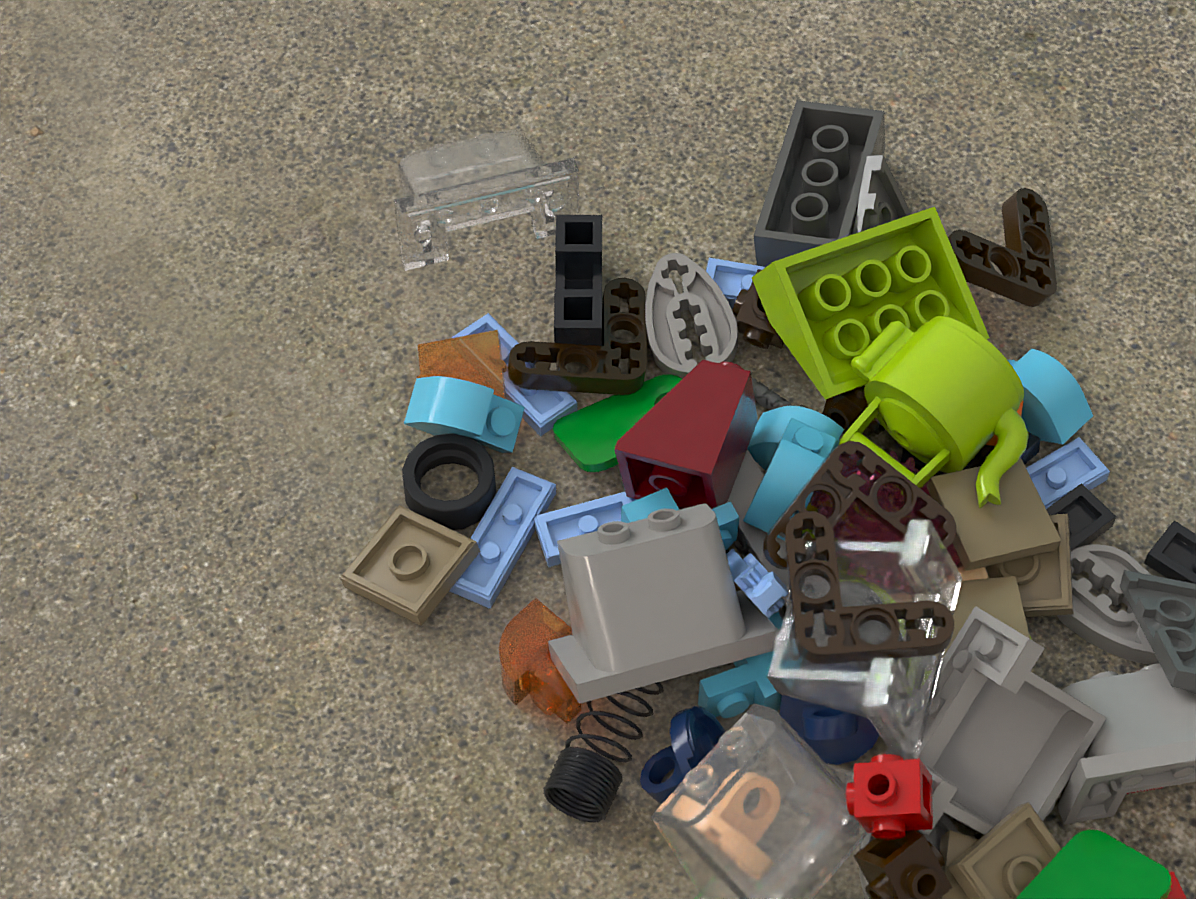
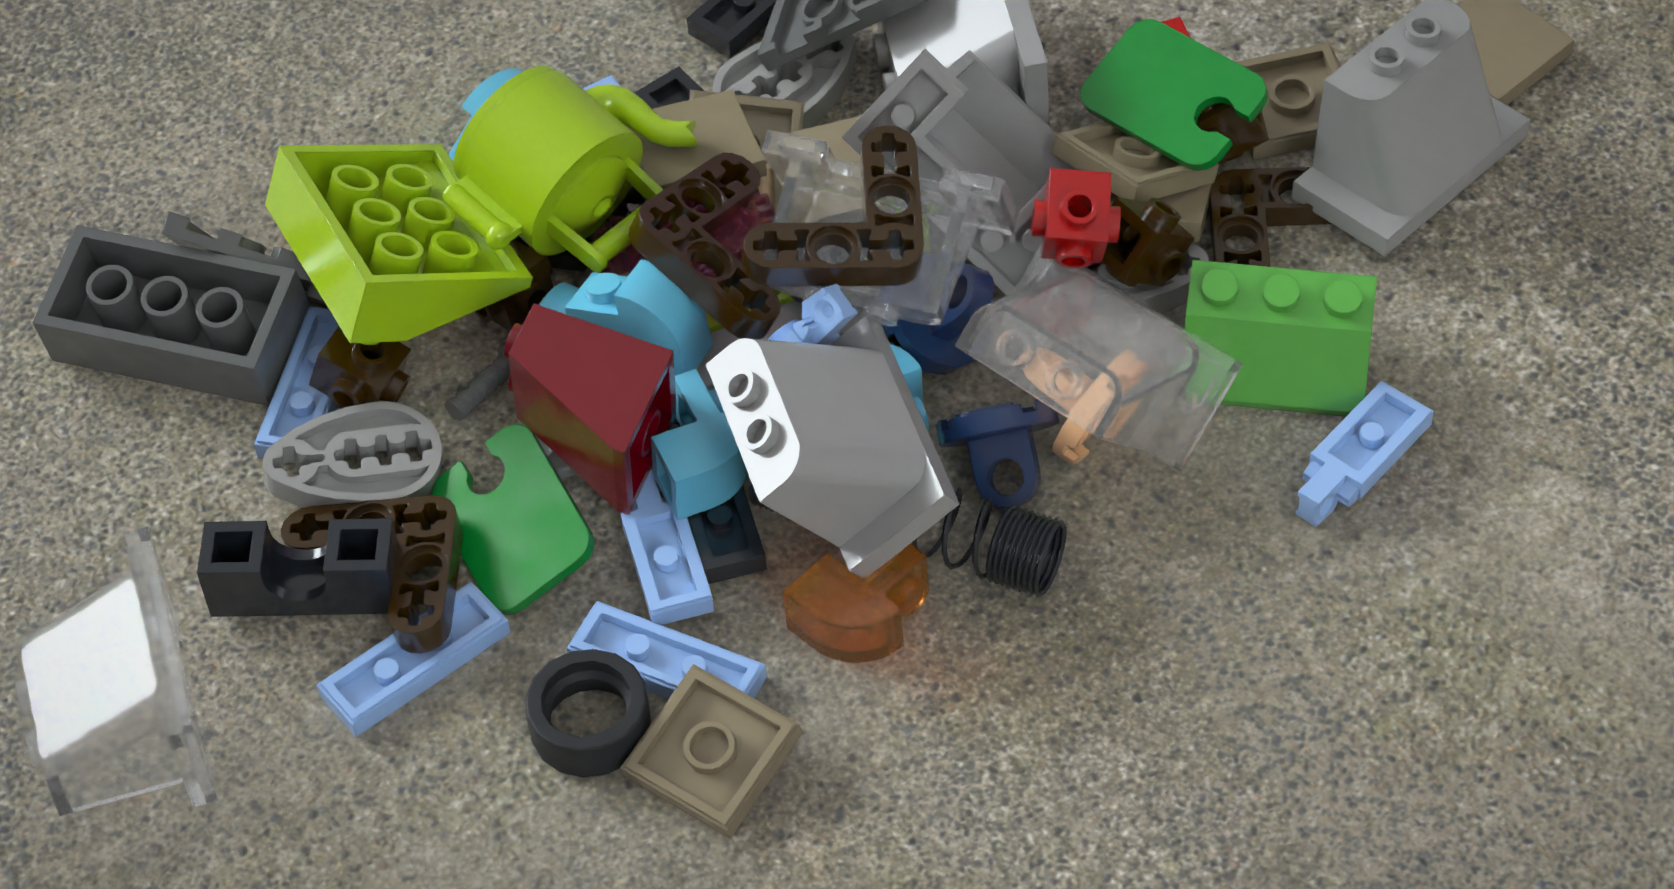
camera: 85 degrees left, 5 degrees down
medium azure brick [404,376,525,453] -> none
clear orange piece [417,330,508,399] -> none
dark brown beam [948,187,1057,307] -> none

